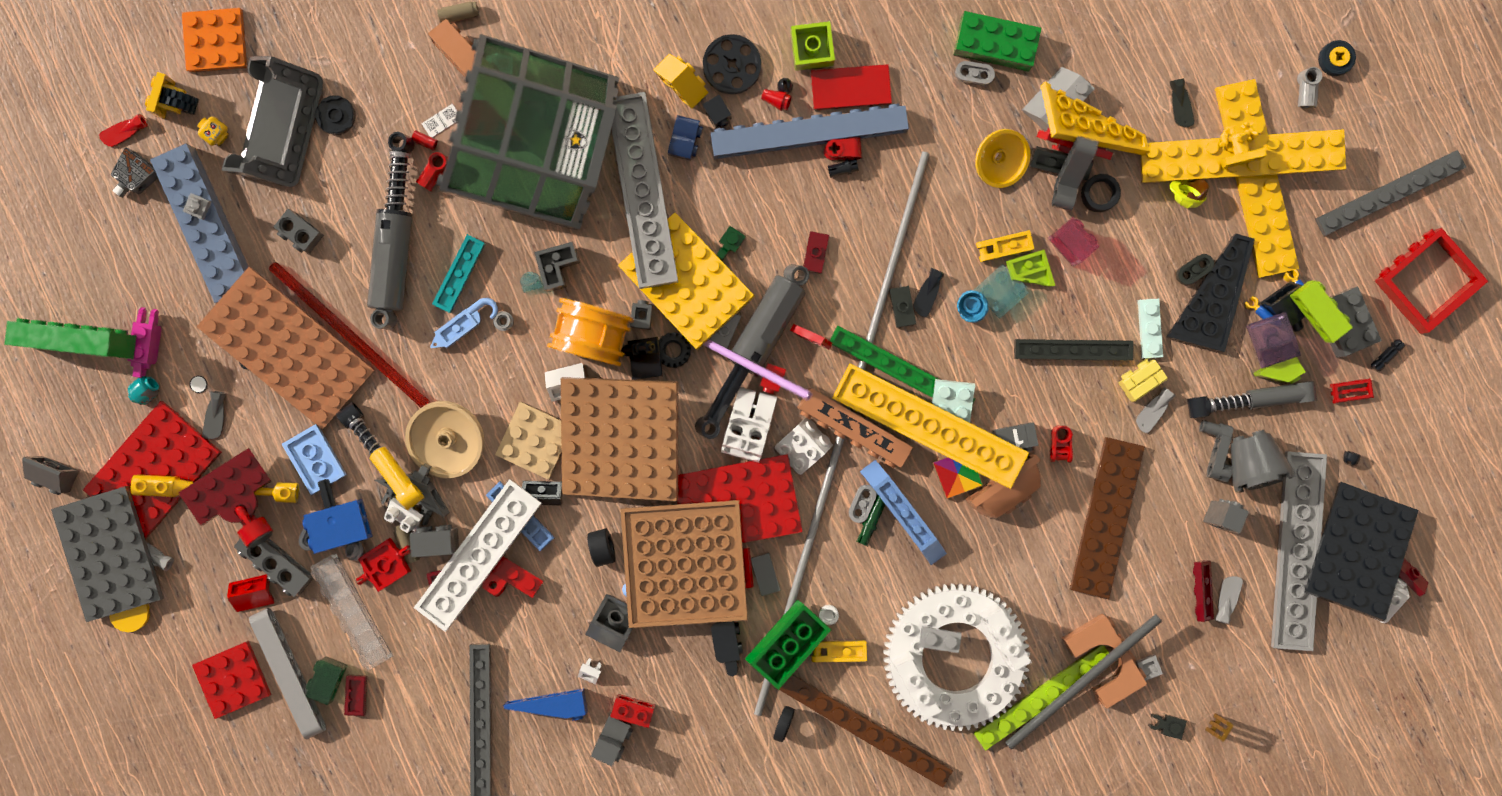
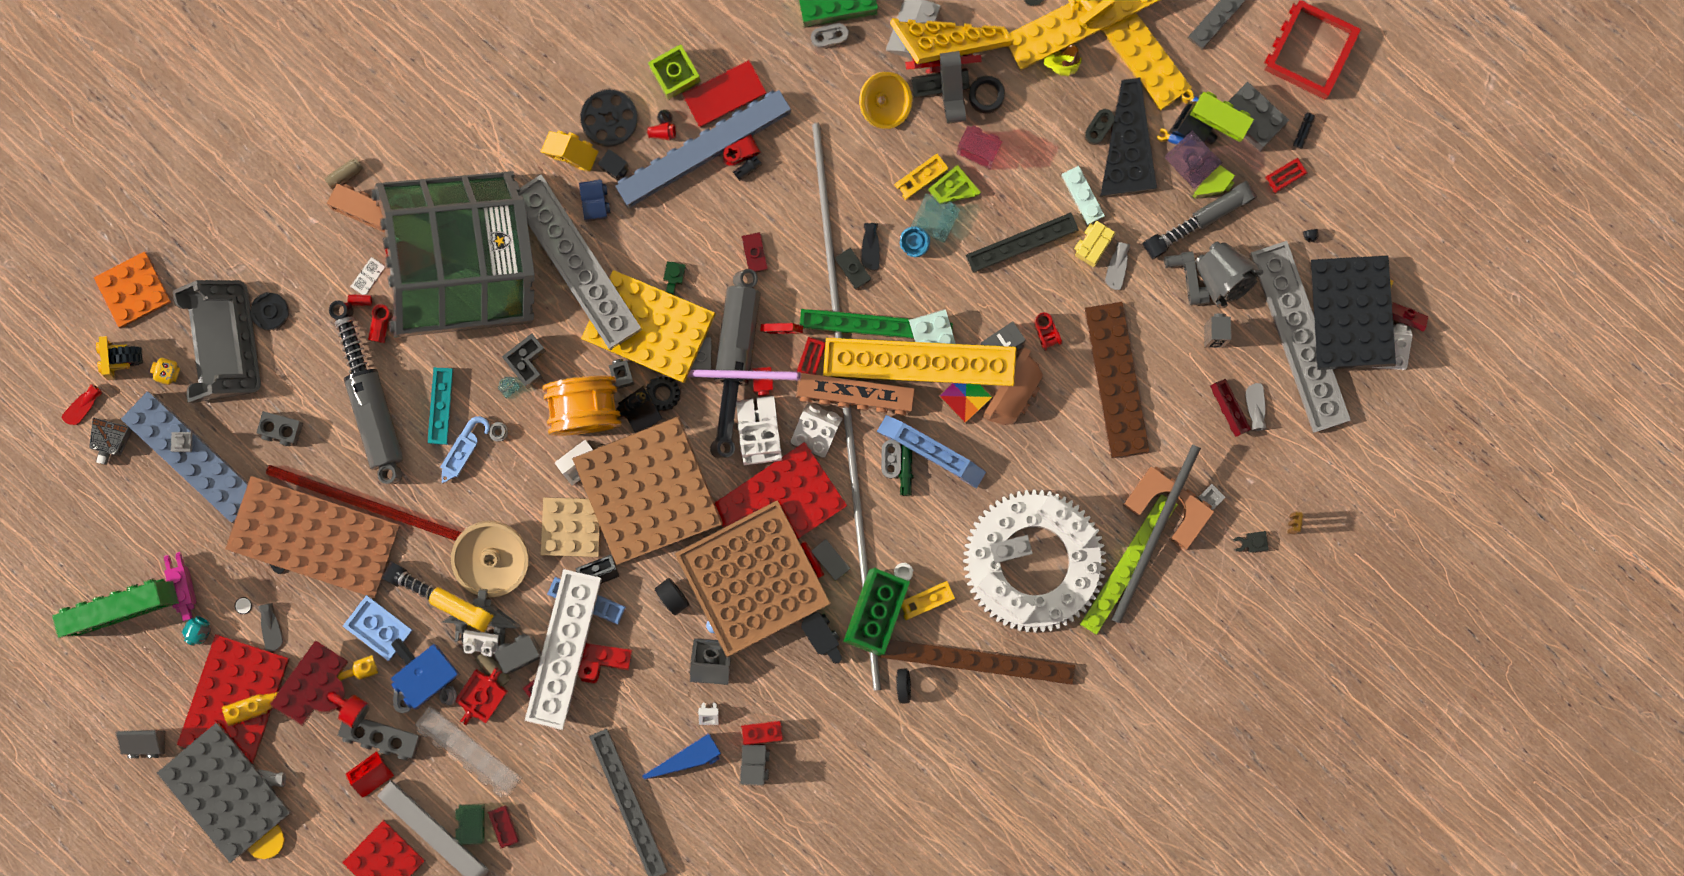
camera: 20 degrees left, 5 degrees down
none -> red tile [797,337,826,375]

